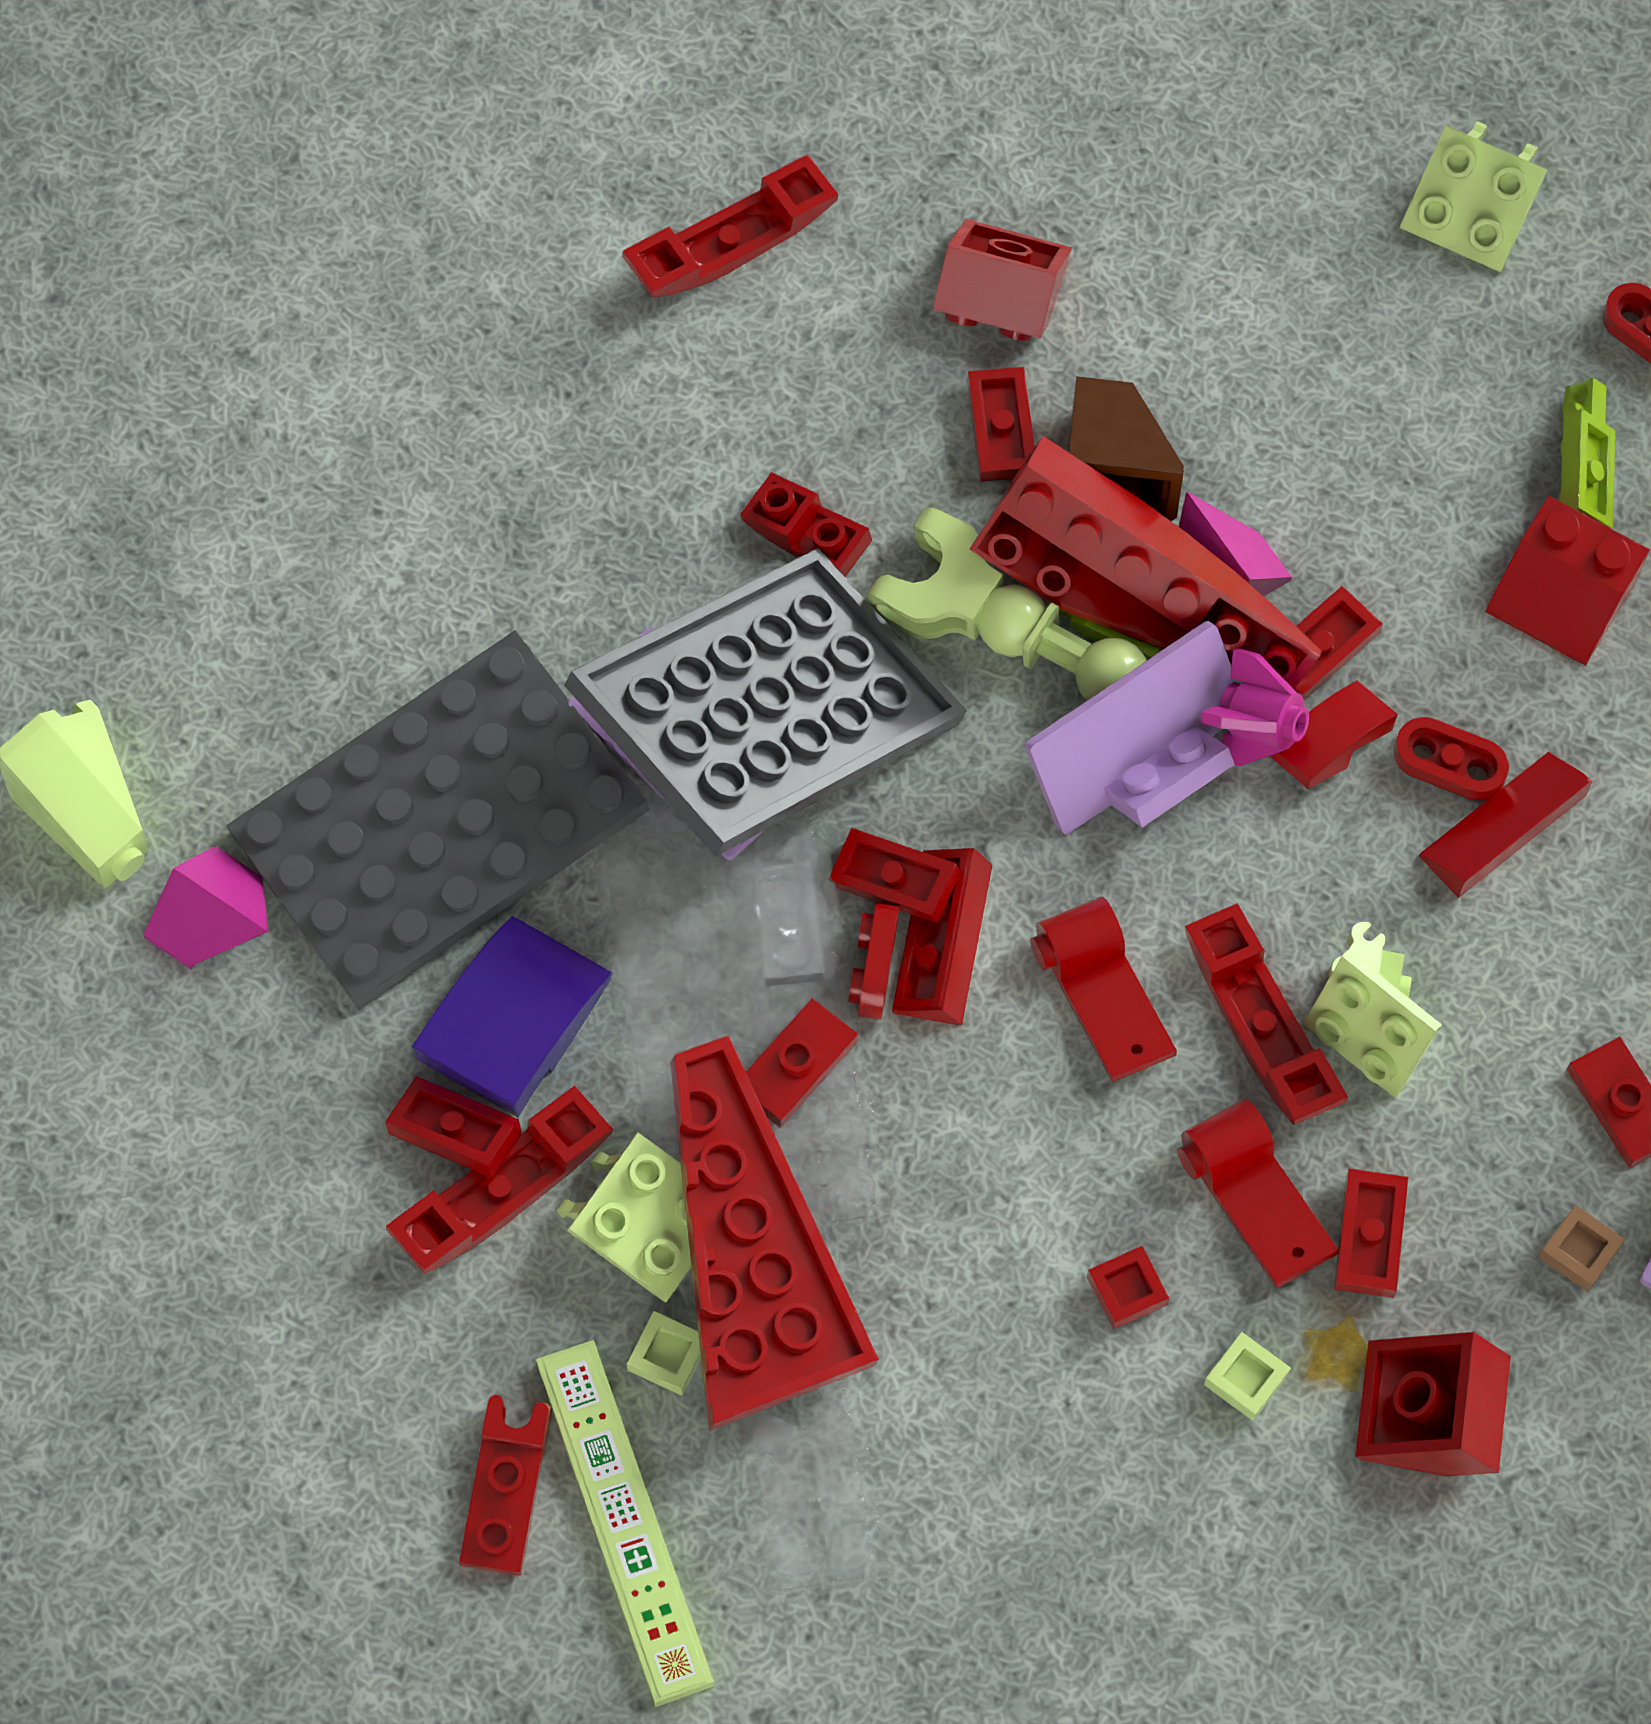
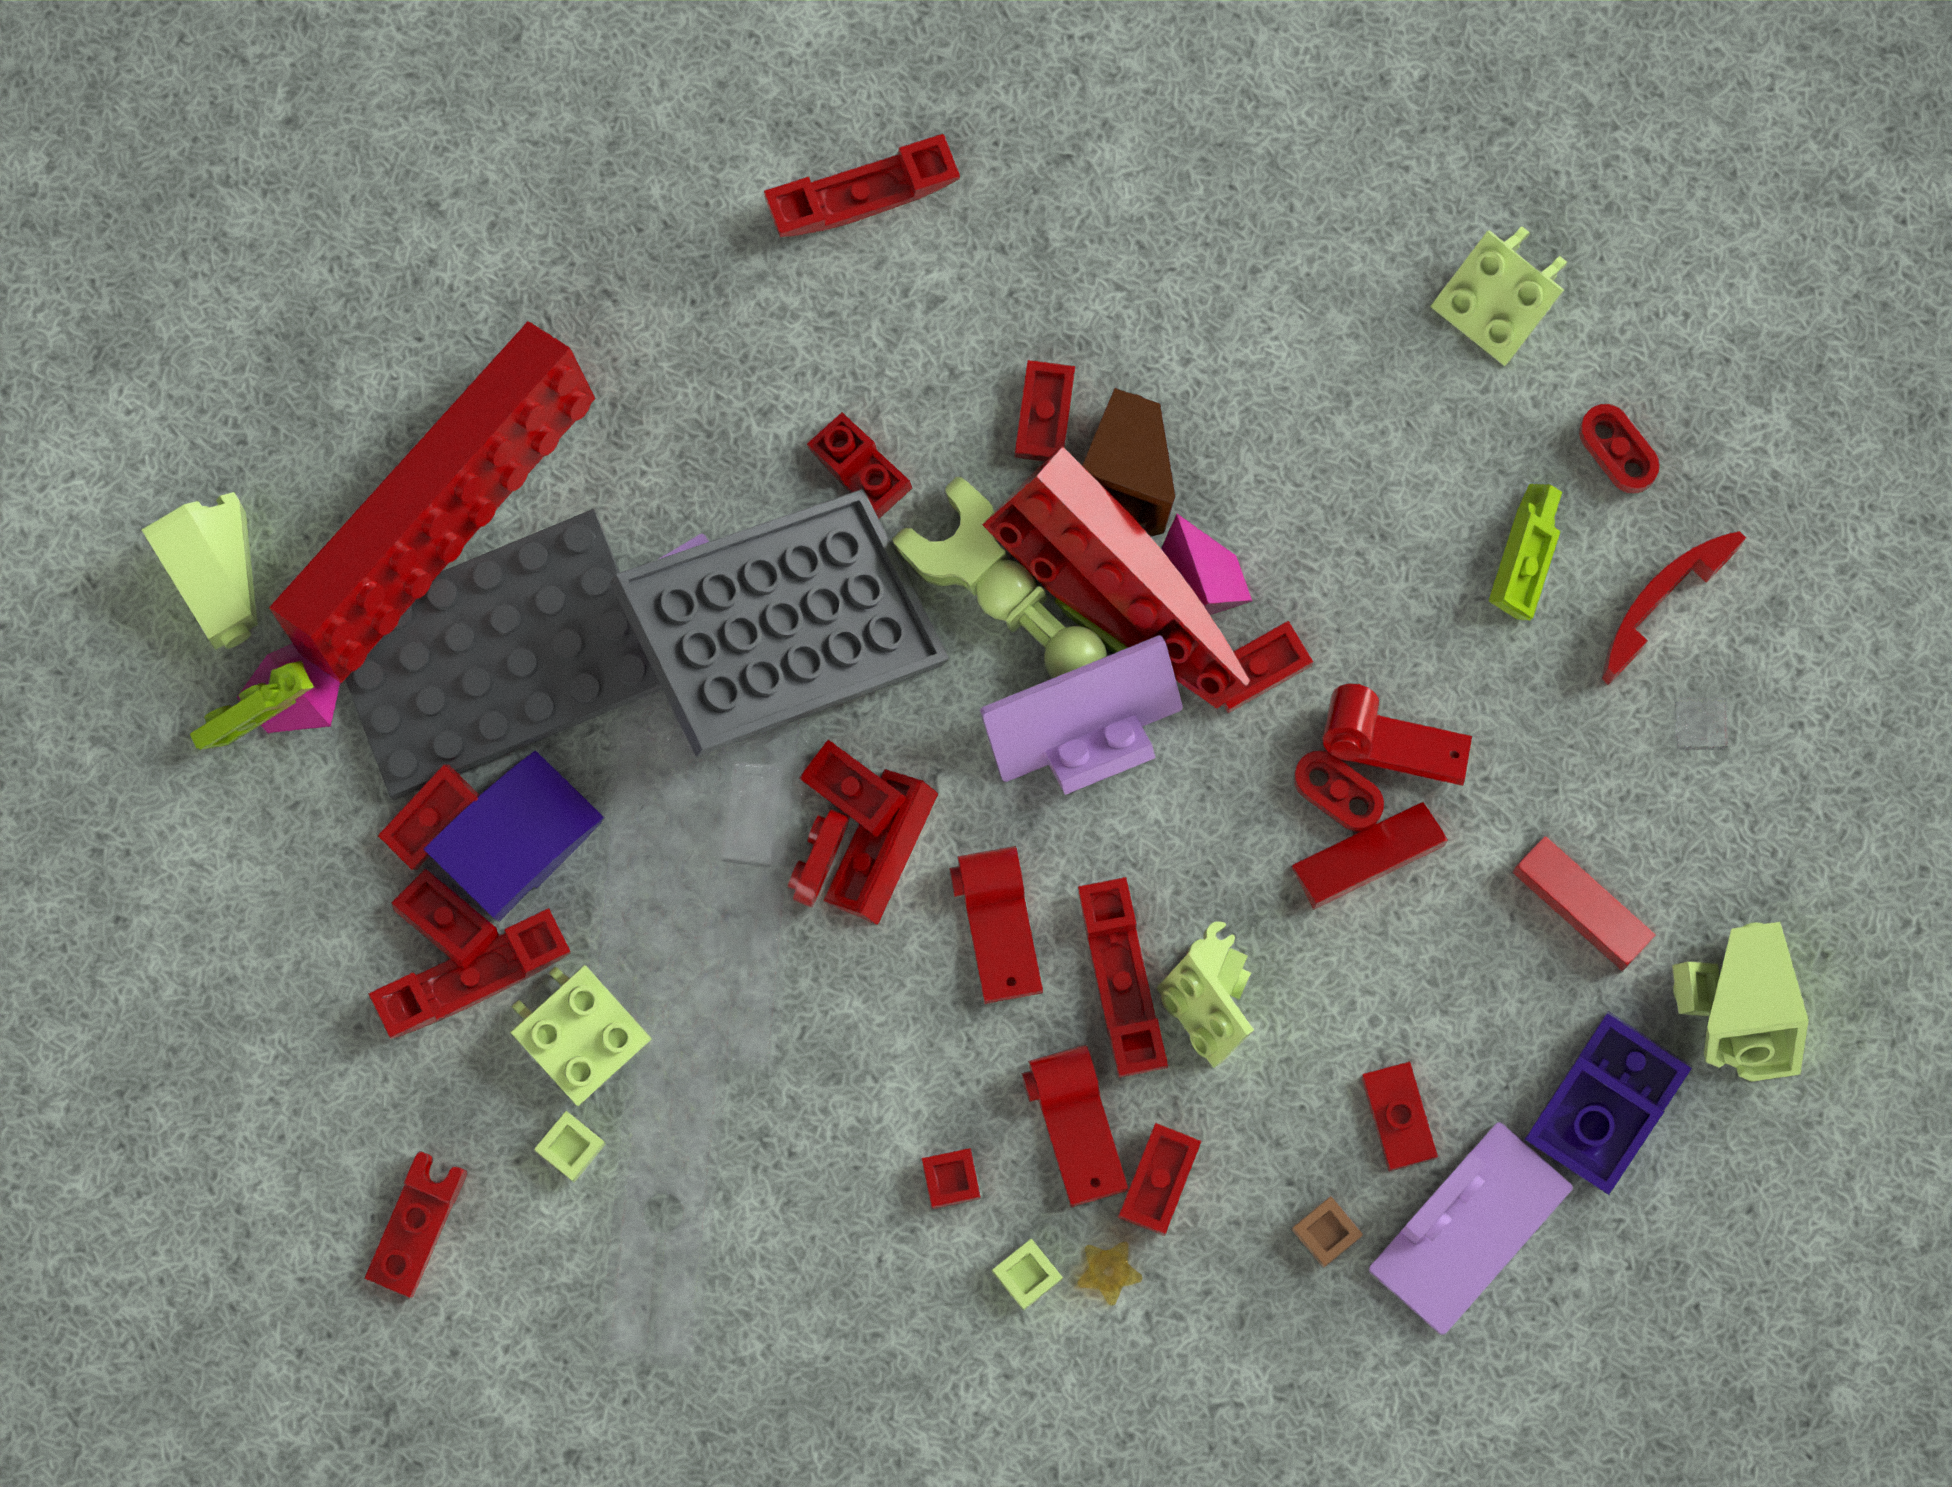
camera: 15 degrees right, 10 degrees up
yellowish green tile [536,1340,714,1707] -> none
red wing [670,1035,879,1431] -> none
red plate [746,998,858,1128] -> none
red slope [933,219,1072,341] -> none
dark pink brick [1200,648,1309,766] -> none
red slope [1270,680,1398,789] -> none
red slope [1355,1332,1511,1476] -> none
red slope [1485,495,1650,666] -> none
none -> lime hinge [190,661,314,750]
none -> red brick [269,321,596,683]
none -> red plate [378,764,480,870]
none -> red door [1323,683,1472,786]

